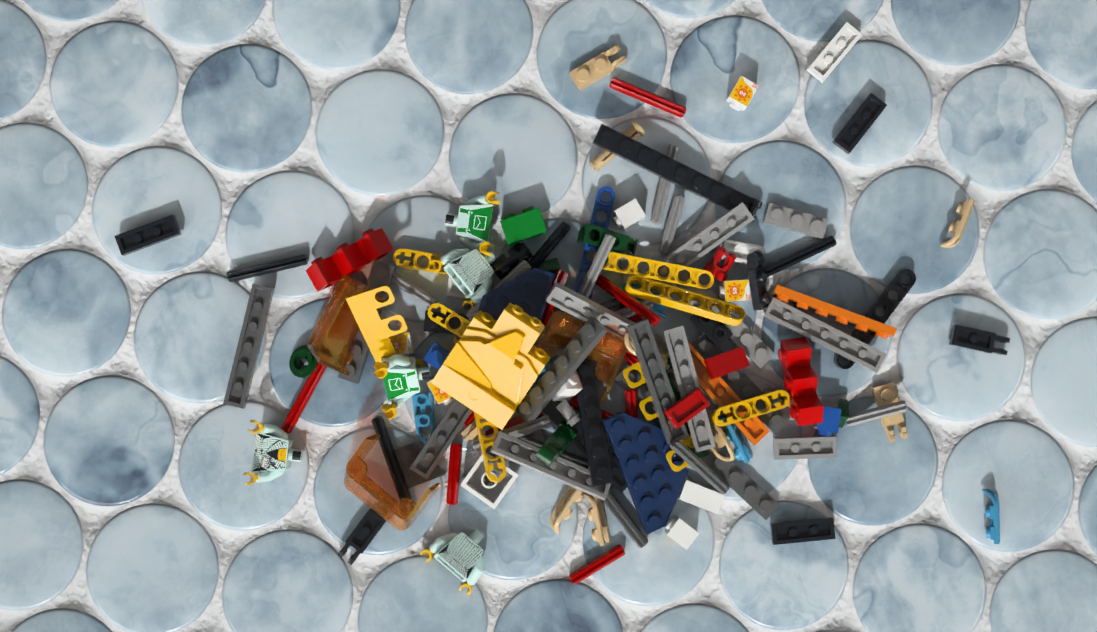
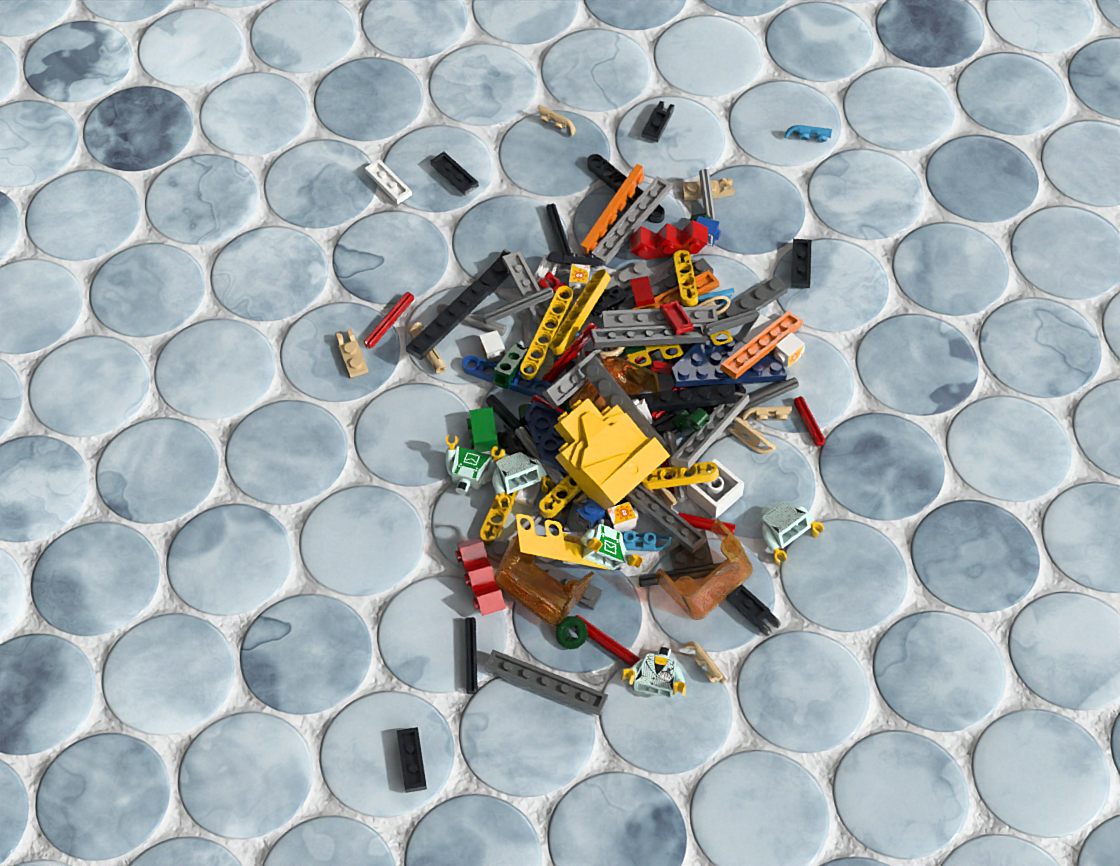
camera: 80 degrees left, 30 degrees down
light grey pin [555,399,581,427] -> none
light grey axle [578,234,616,298] -> none
light grey axle [658,195,685,255] -> none
brick [726,76,759,111] -> none
light grey plate [763,202,829,240] -> none
light grey plate [773,436,837,460] -> none
none -> dark grey axle [483,287,554,324]
none -> tan piece [682,641,727,683]
none -> orange plate [720,311,803,379]

